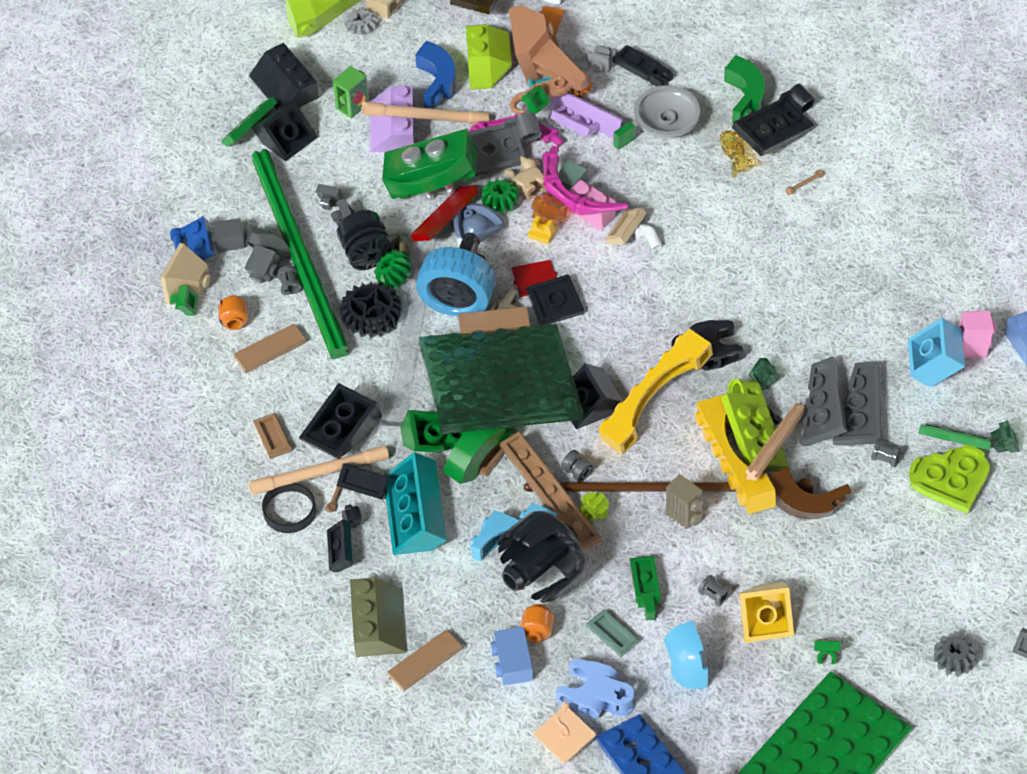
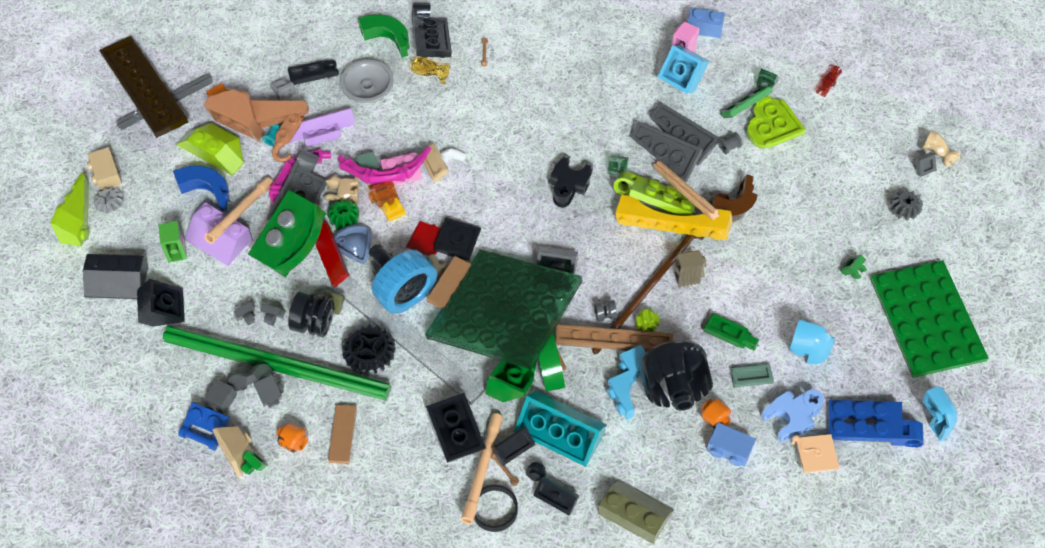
camera: 55 degrees left, 5 degrees up
green tile [221,97,278,147] -> none
medium nougat tile [253,413,292,459] -> none
dark grey bush [277,266,301,295] -> none
green gear [374,249,413,290] -> none
medium nougat tile [388,630,462,692] -> none
green tile [521,84,551,114] -> none
yellow arch [598,329,713,455] -> none
green tile [613,122,635,150] -> none
dark grey bush [698,574,731,606] -> none
yellow slope [739,581,794,643] -> none

